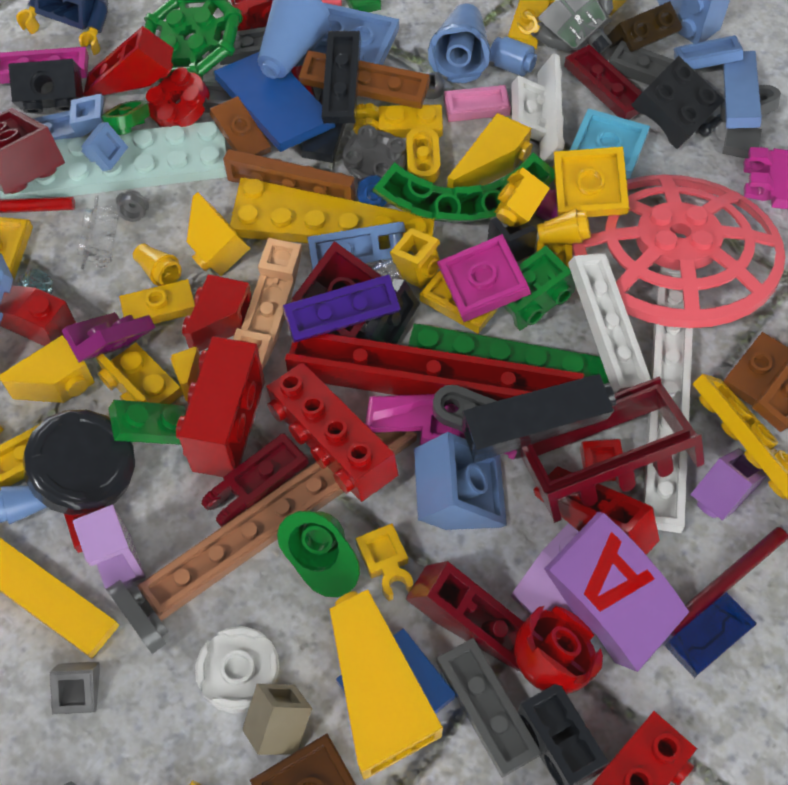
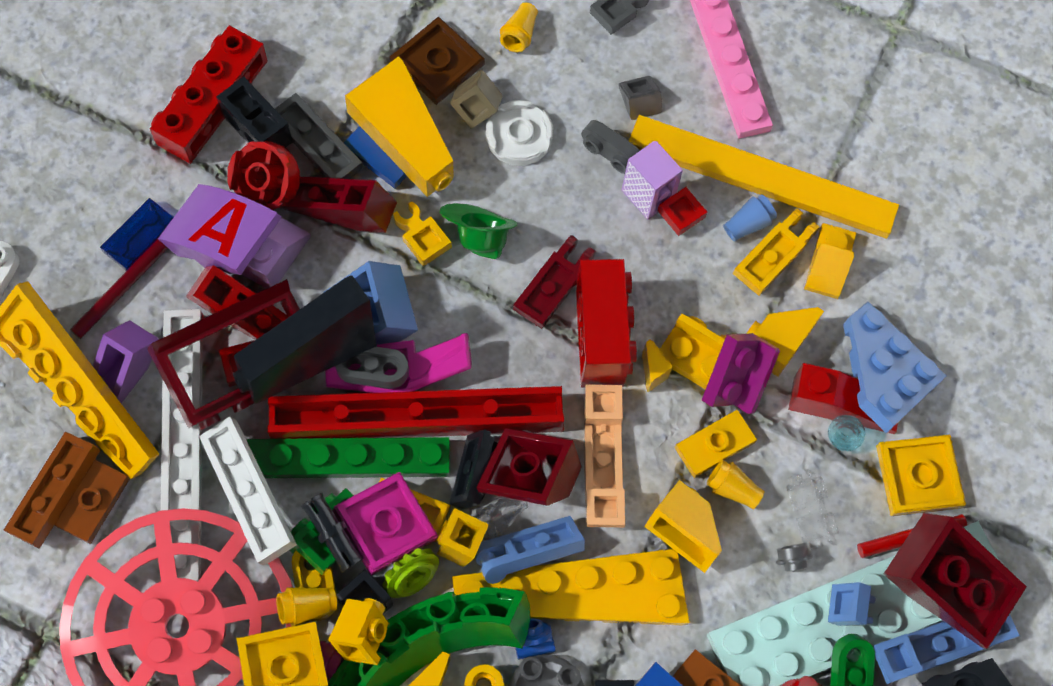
camera: 160 degrees right, 10 degrees up
black piece [23,409,135,515] -> none
green plate [108,400,186,445] -> none
nougat tile [137,431,417,621] -> none
red slope [182,274,252,352] -> none
dark orange plate [223,149,356,201] -> none
red brick [266,362,399,502] -> none
dark purple plate [282,274,400,343] -> none
none -> black pin [301,493,364,572]
none -> lime gear [382,548,439,598]

